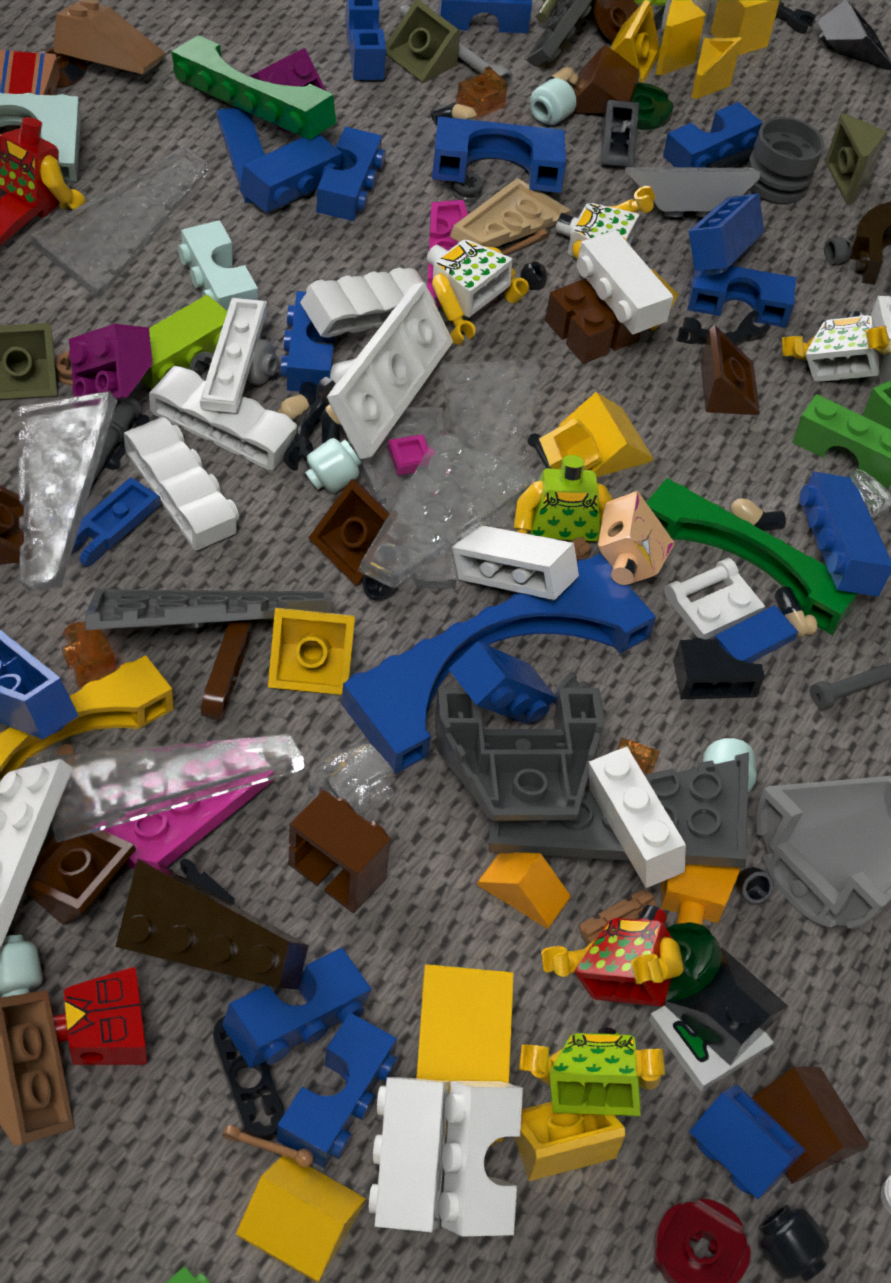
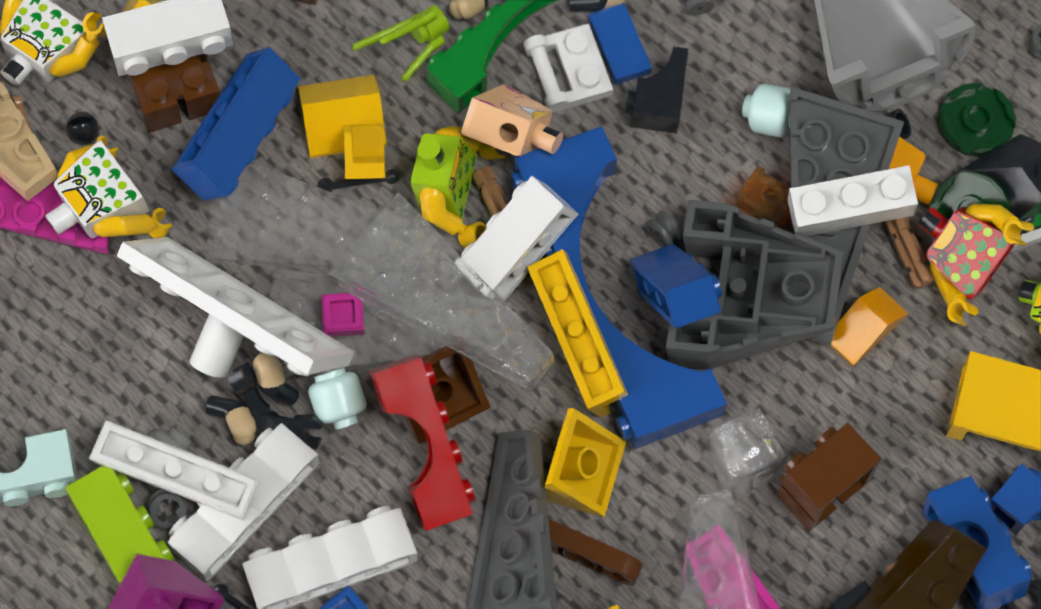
camera: 75 degrees left, 15 degrees up
blue arch [280,291,335,392] -> none
white brick [300,268,436,337] -> none
black hinge [363,568,397,600] -> none
none -> blue brick [172,47,301,201]
none -> lime plant [351,5,450,82]
none -> red arch [369,354,475,531]
none -> yellow fence [527,249,628,418]
none -> dark green tile [938,83,1016,158]

